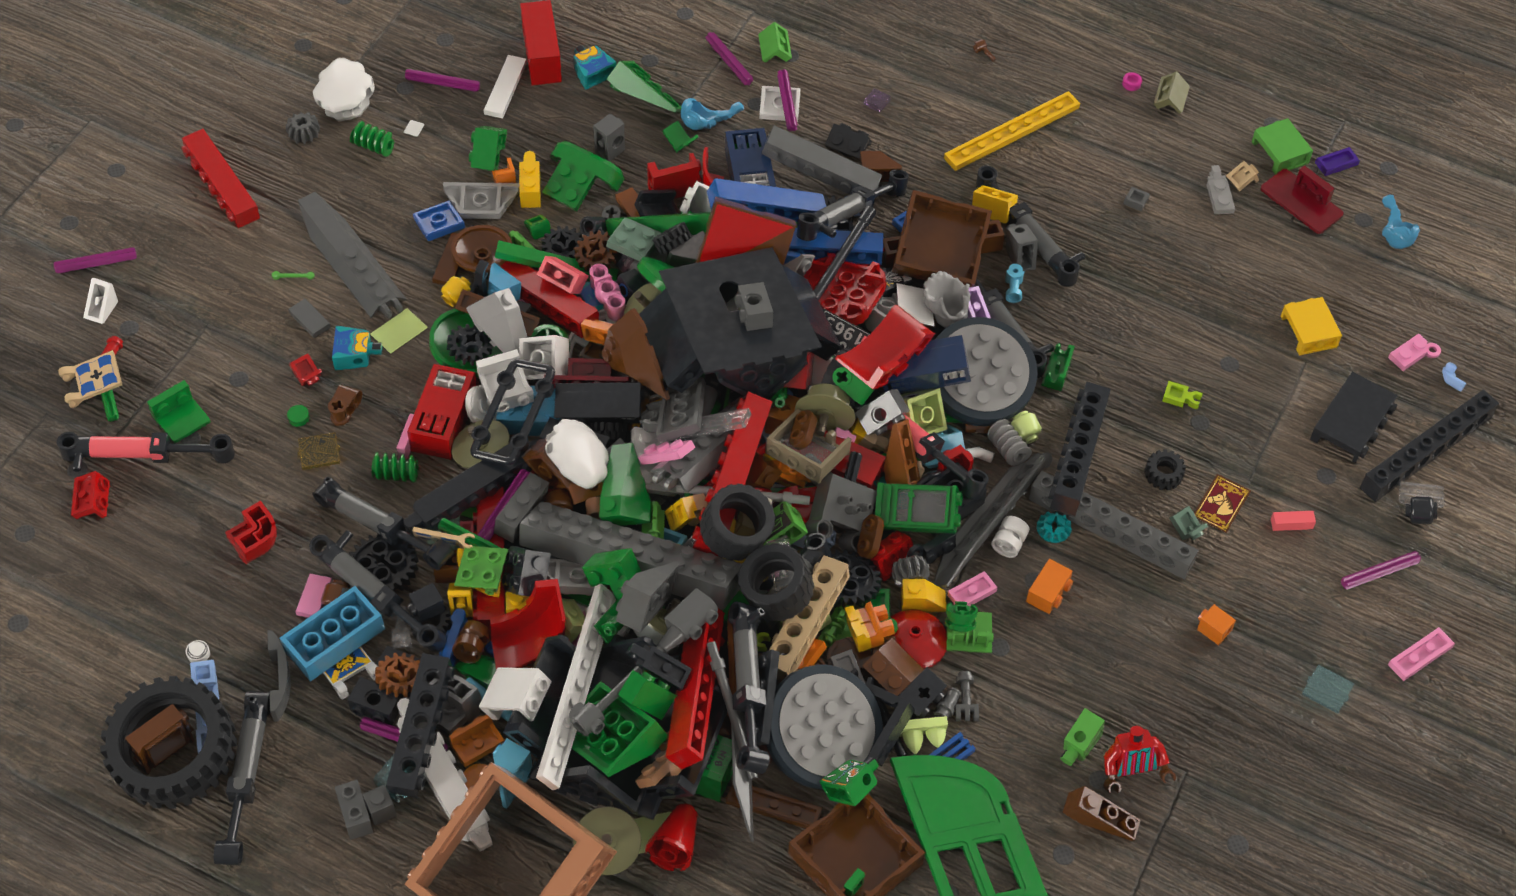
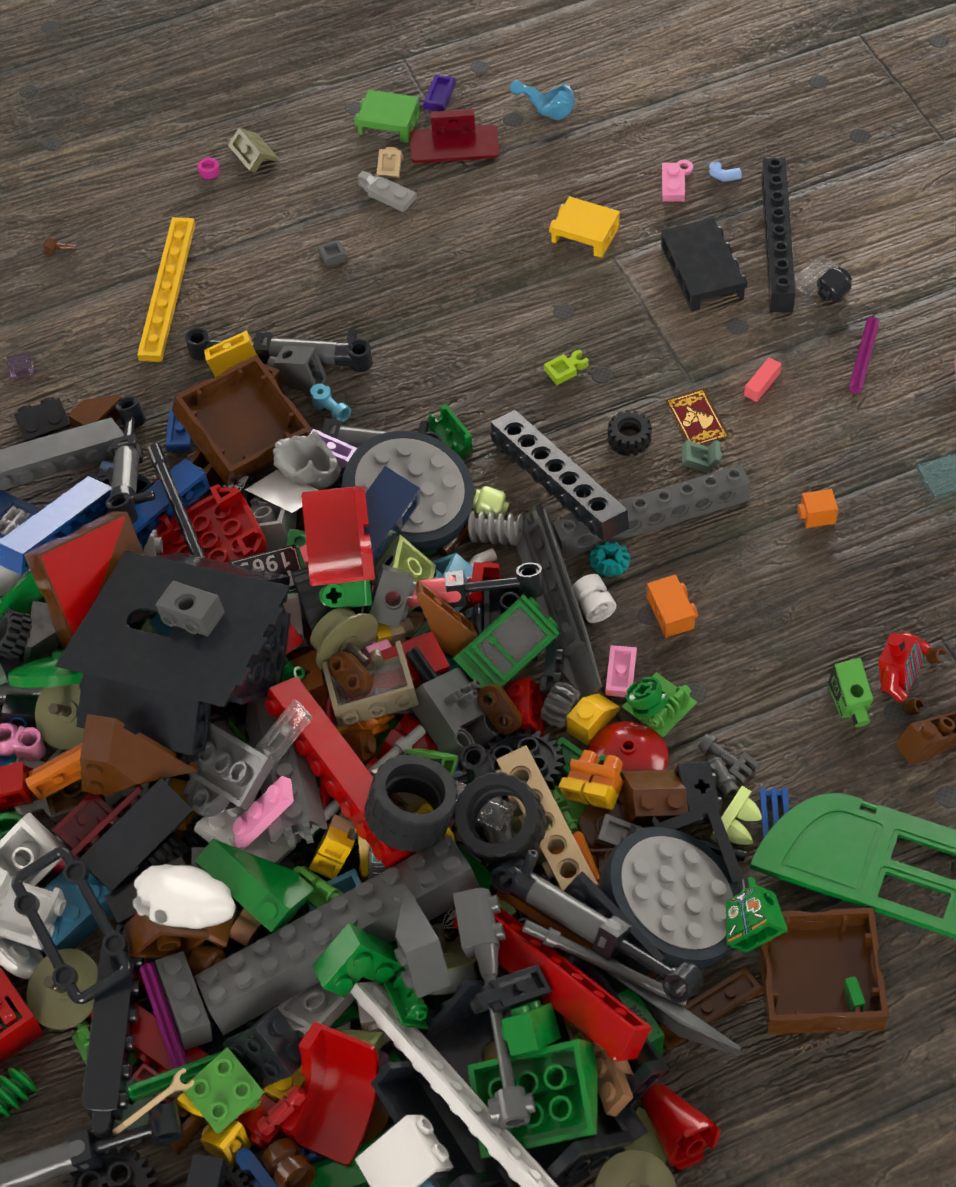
camera: 45 degrees left, 0 degrees up
none -> red axle [257,1085,307,1136]

